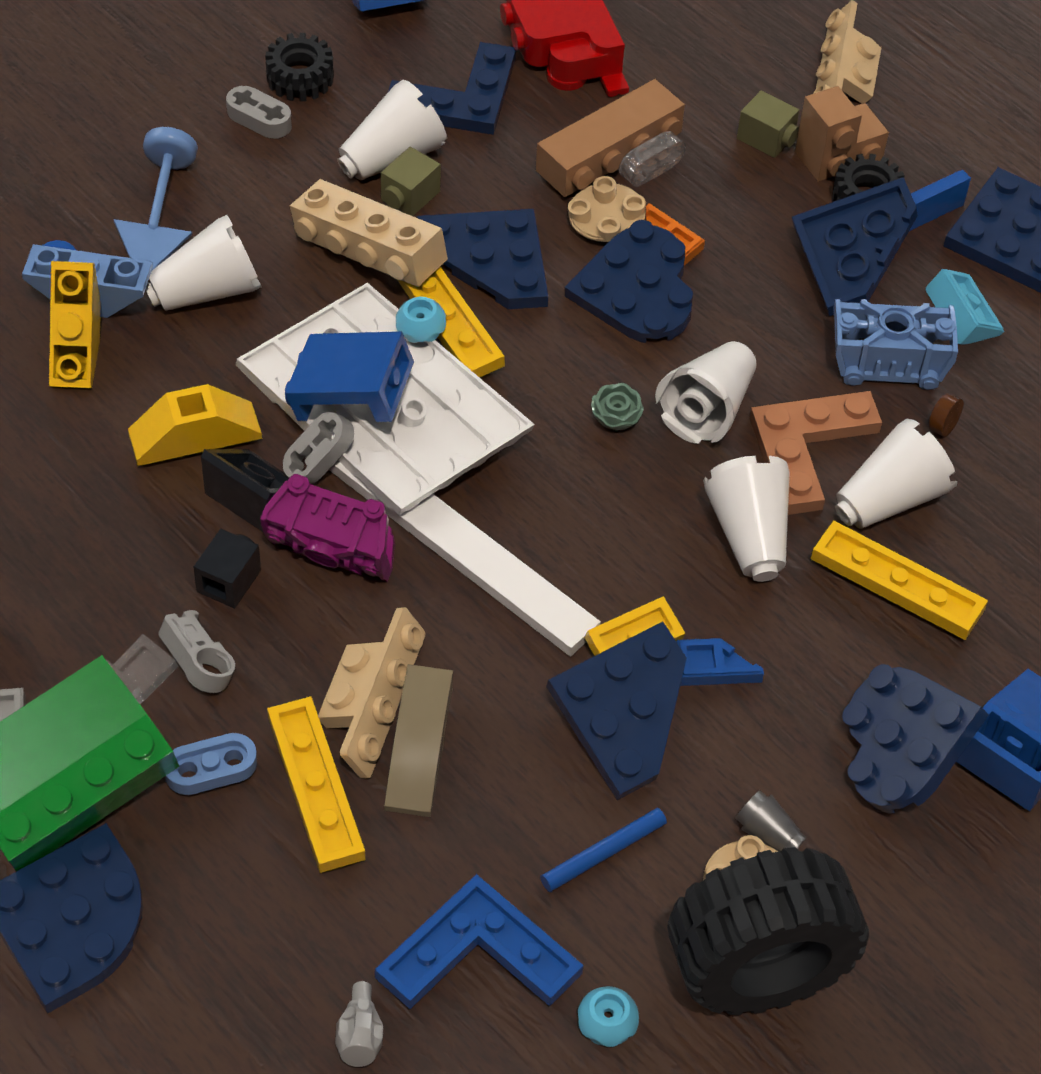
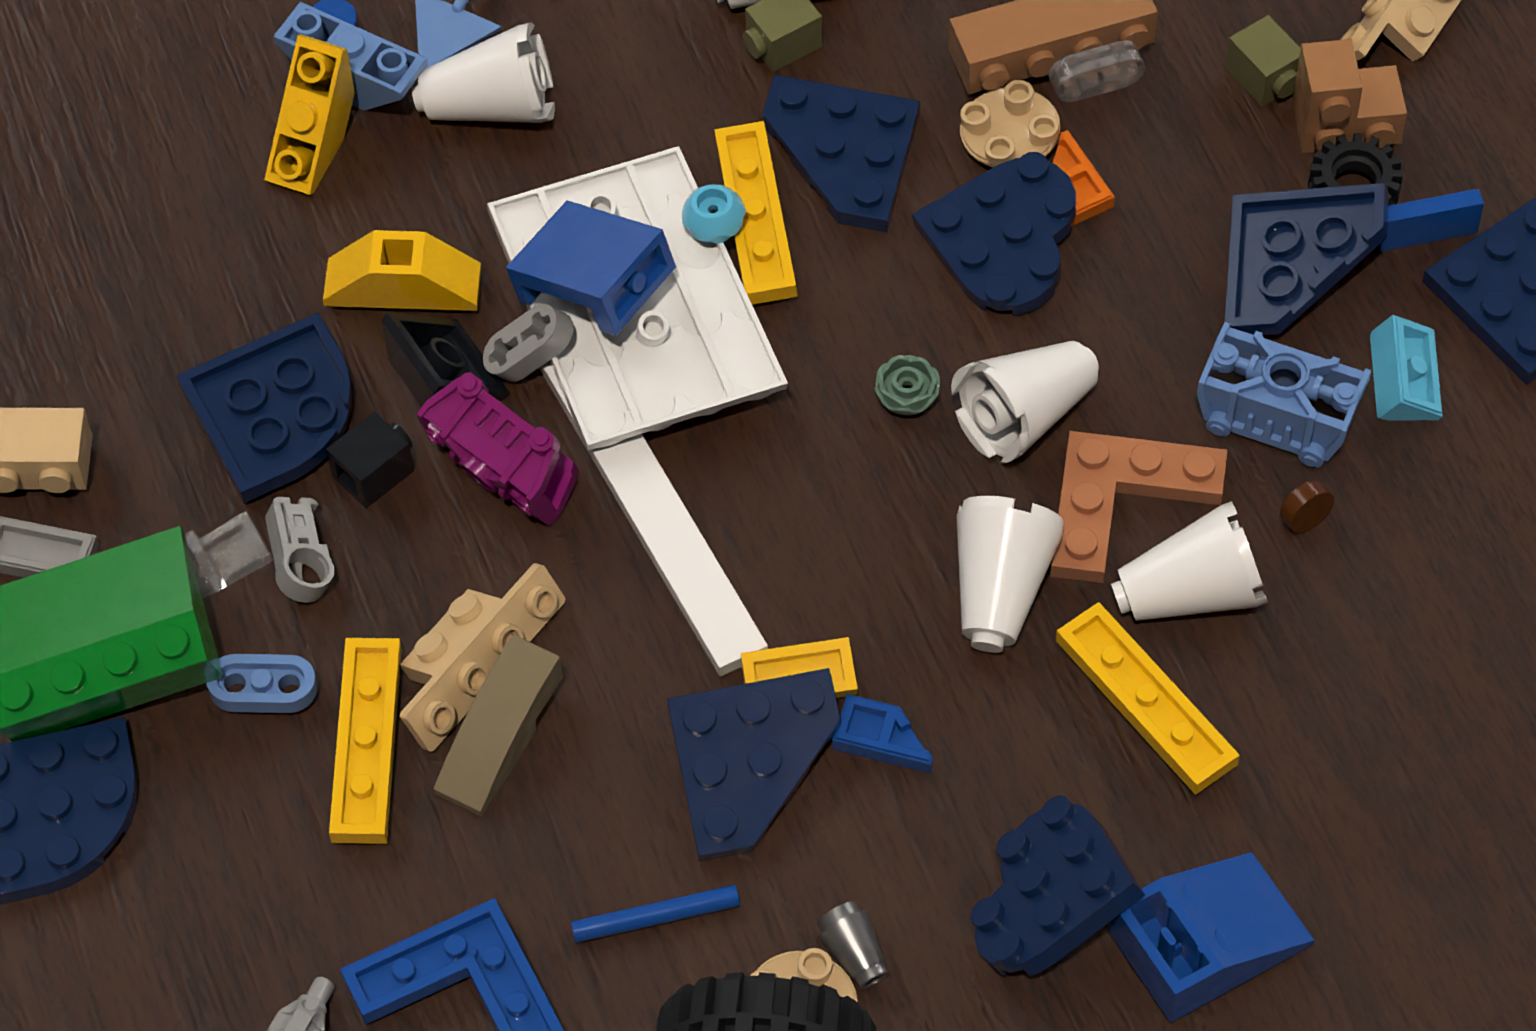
camera: 25 degrees right, 5 degrees up
tan brick [290,179,448,287] -> none
none -> dark blue plate [176,312,352,503]

